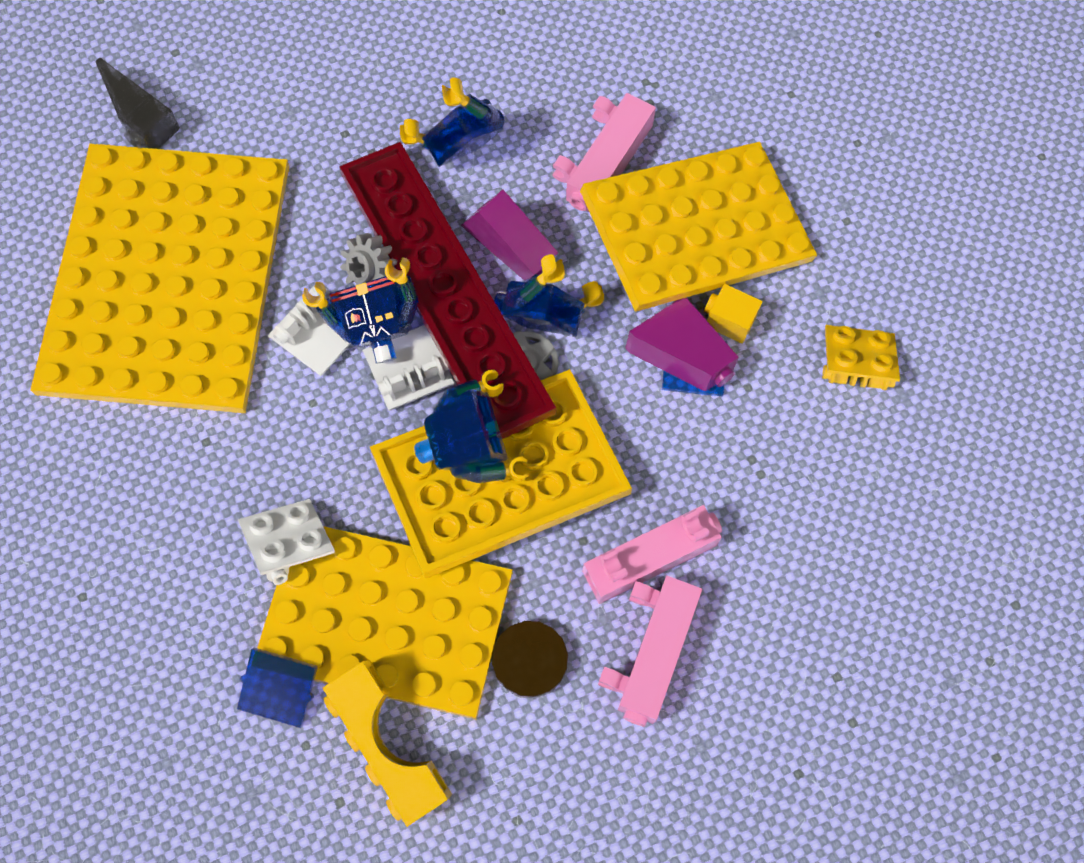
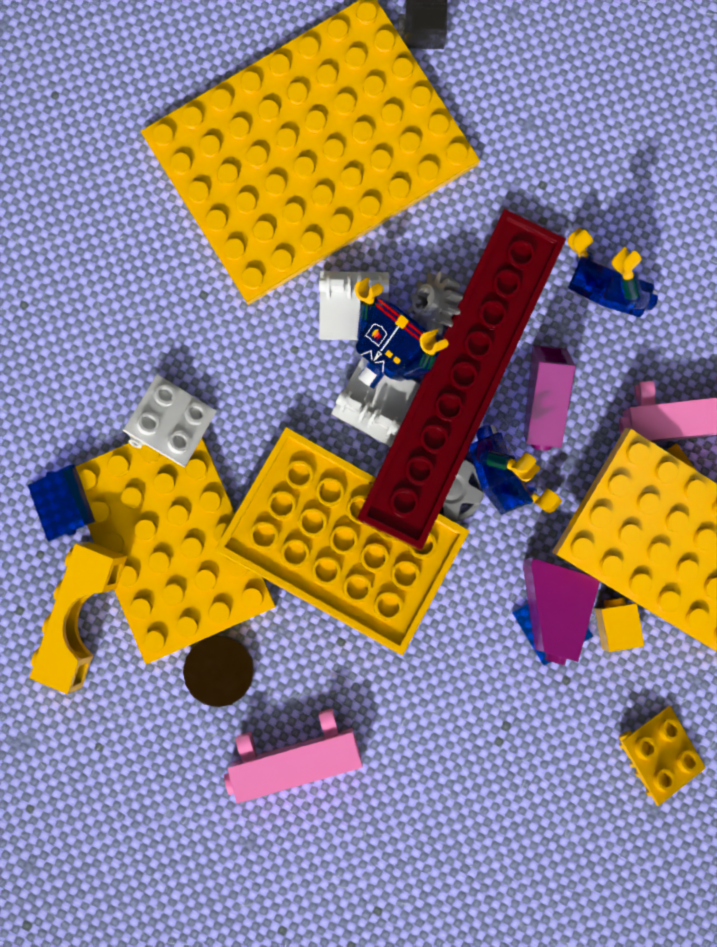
camera: 55 degrees right, 15 degrees up
clear blue torso [414,370,529,483] -> none
bright pink brick [582,505,722,604] -> none

